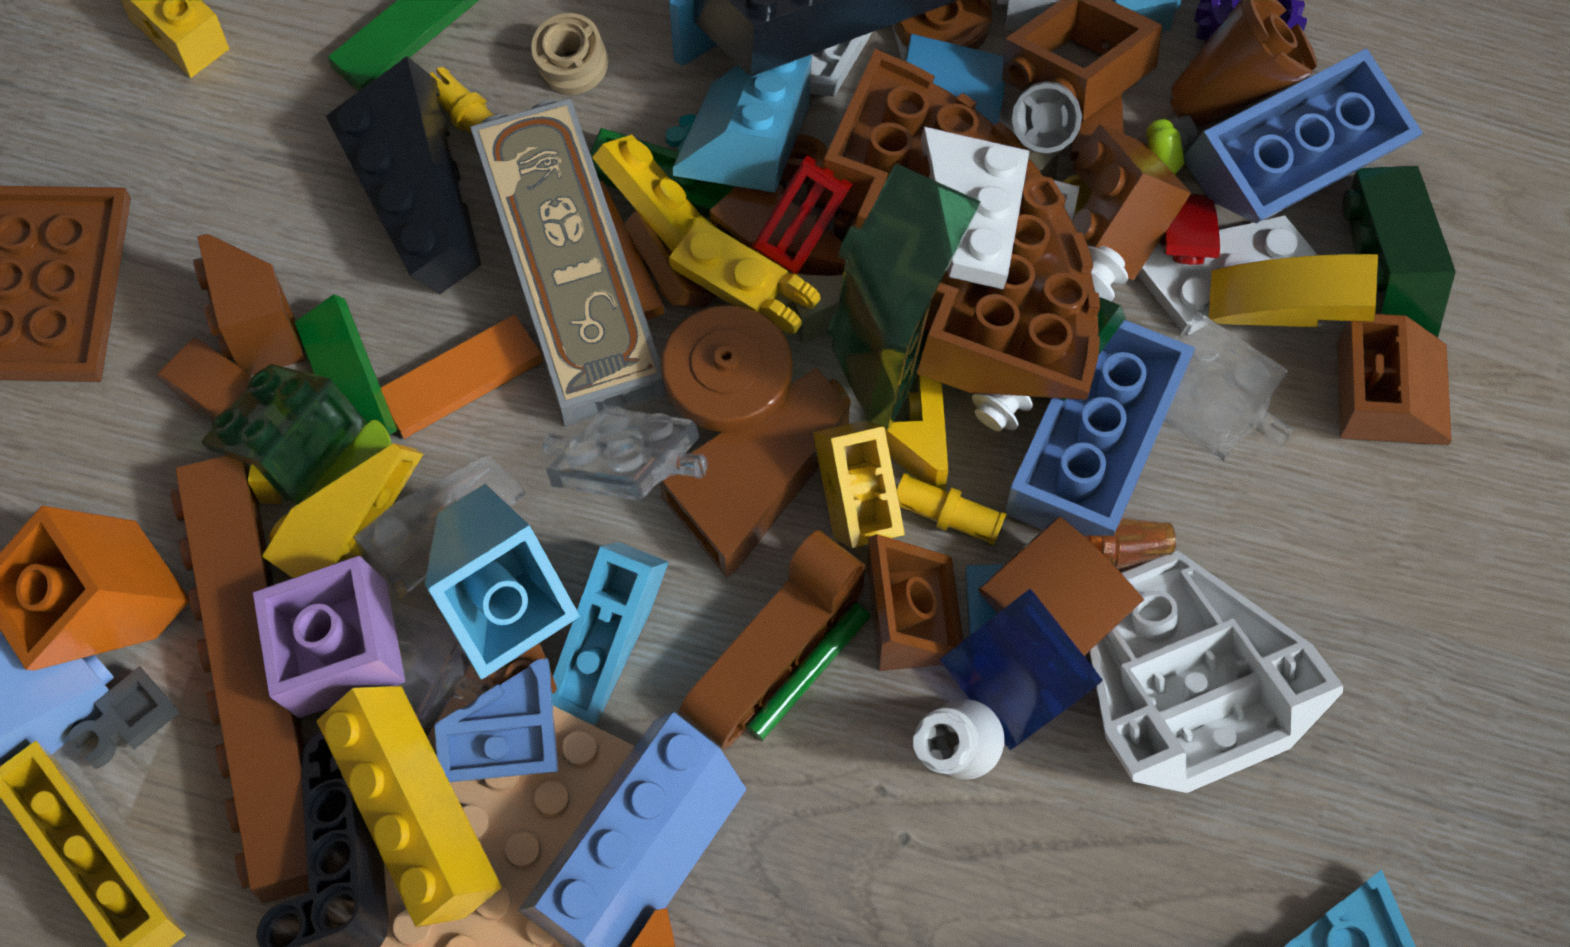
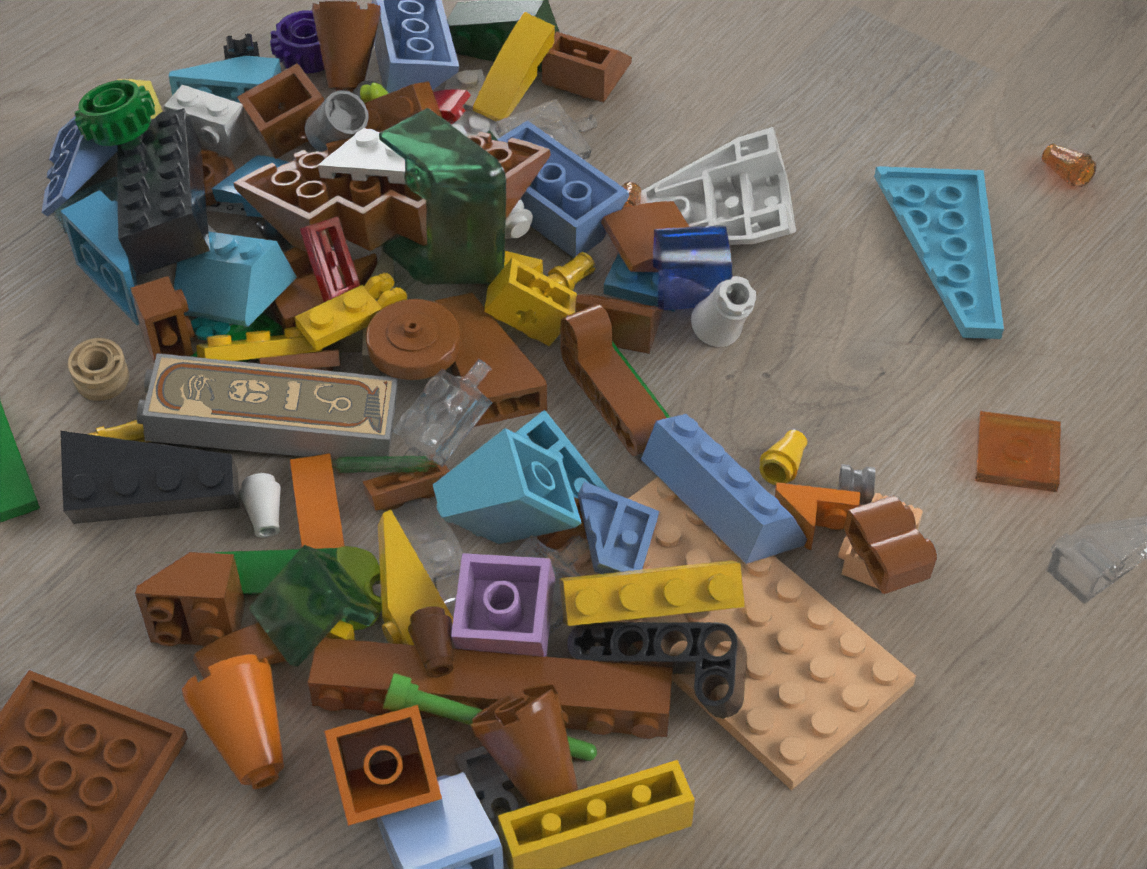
camera: 70 degrees left, 15 degrees down
none -> dark orange brick [130,276,195,364]
none -> orange cone [182,654,284,789]
none -> white cone [239,473,281,538]
none -> green piece [332,456,439,473]
none -> dark orange plate [362,458,450,511]
none -> bright green piece [383,673,597,761]
none -> reddish brown cone [408,606,454,677]
none -> dark orange cone [470,682,579,805]
none -> yellow cone [759,430,807,485]

